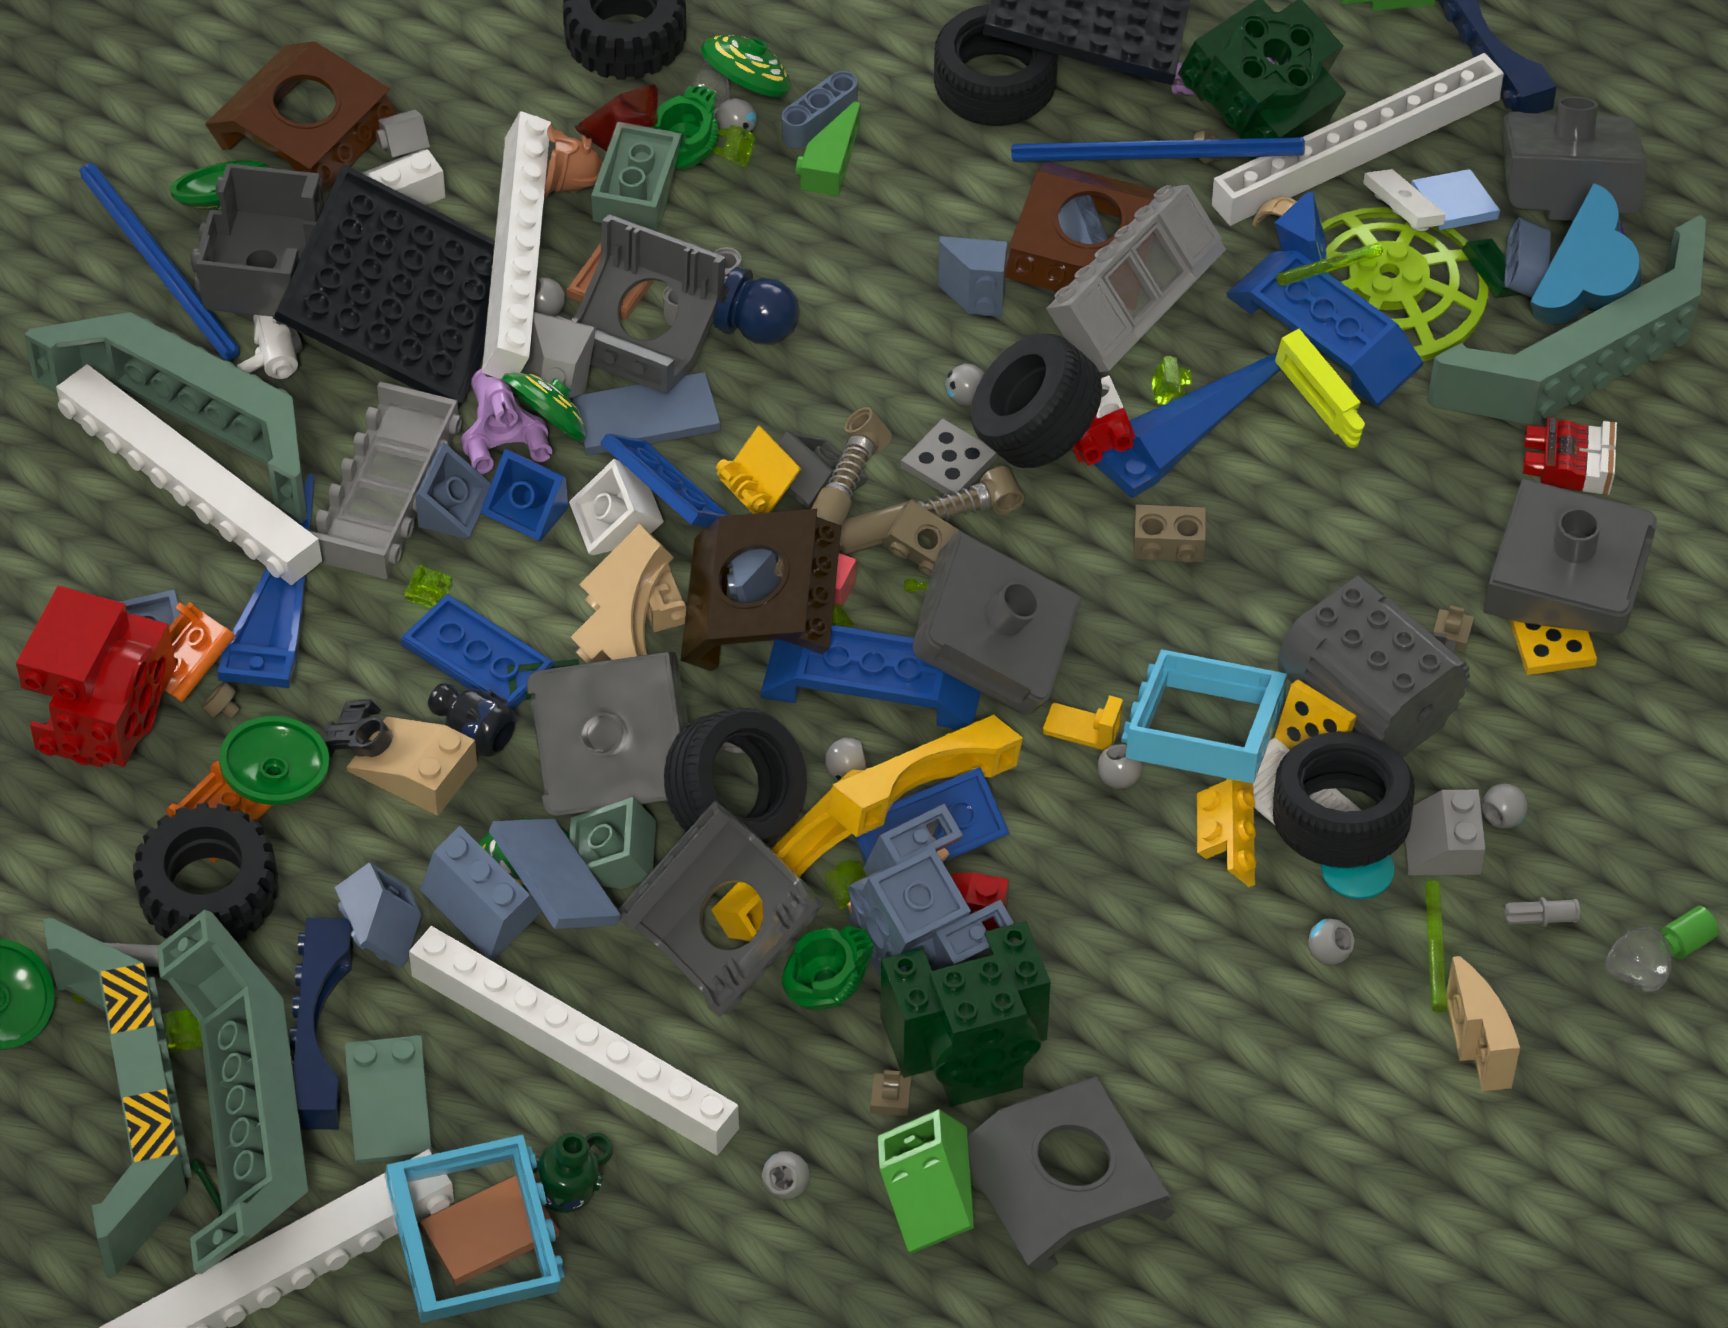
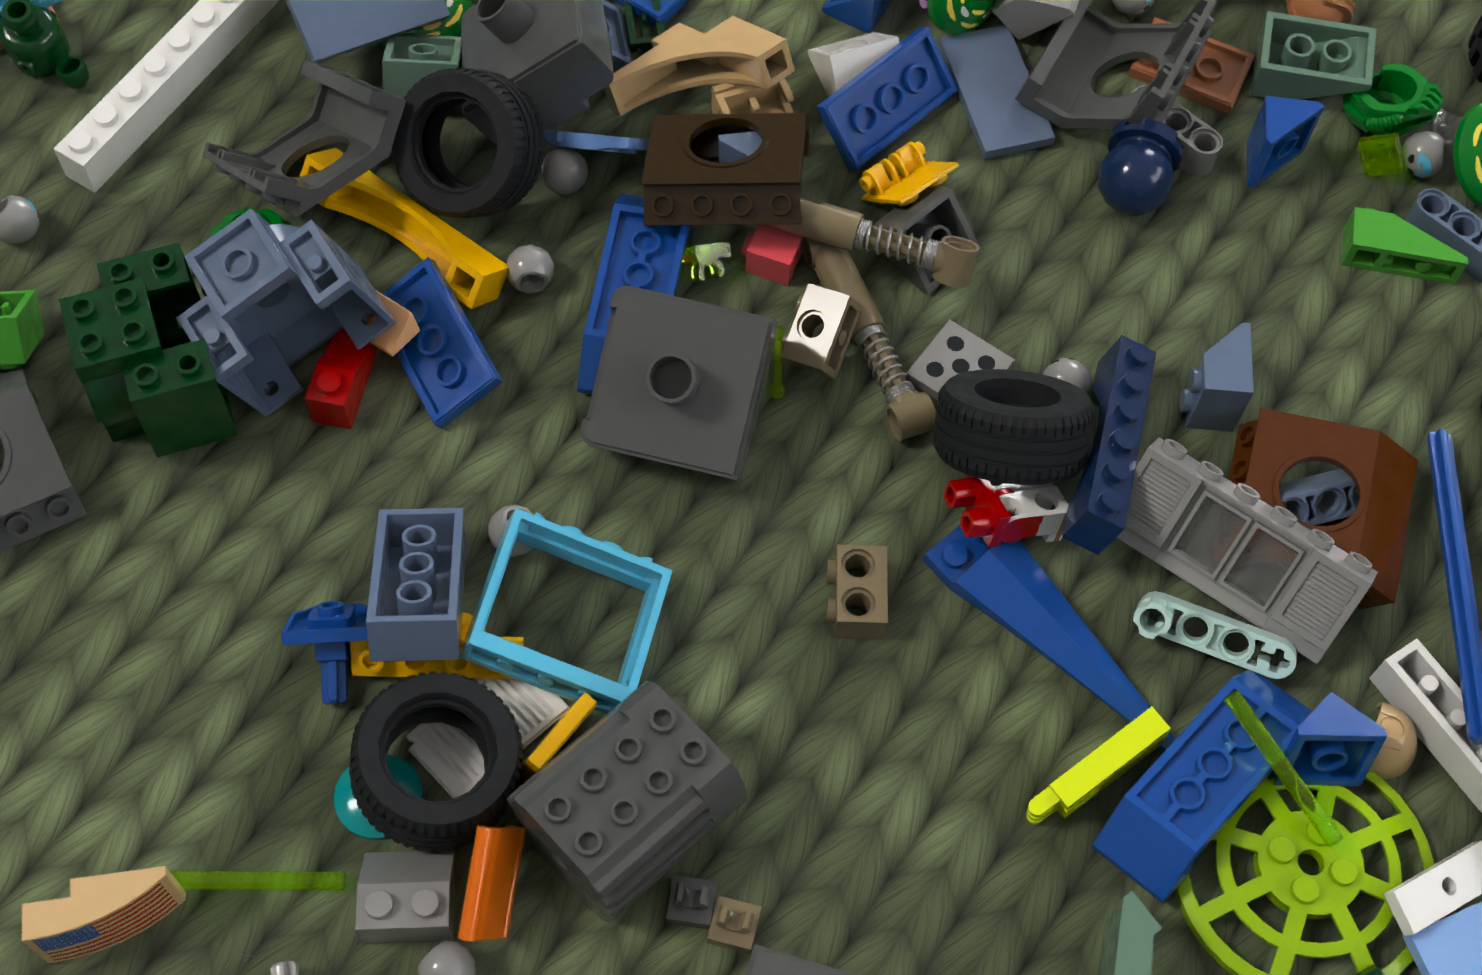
camera: 85 degrees right, 10 degrees up
clear red slope [575,84,658,152] -> none
clear neon green tile [825,860,867,910] -> none
yellow arch [828,715,1023,837] -> none
yellow bracket [1043,695,1123,750] -> none
clear neon green tile [1151,355,1192,405] -> none
light grey piece [1307,919,1355,965] -> none
none -> blue piece [281,601,368,704]
none -> sand blue brick [366,508,466,662]
none -> orange piece [458,825,526,942]
none -> medium blue tile [543,129,649,154]
none -> dark blue arch [1062,335,1156,555]
none -> light aqua beam [1133,591,1297,679]
none -> blue slope [1247,96,1325,188]

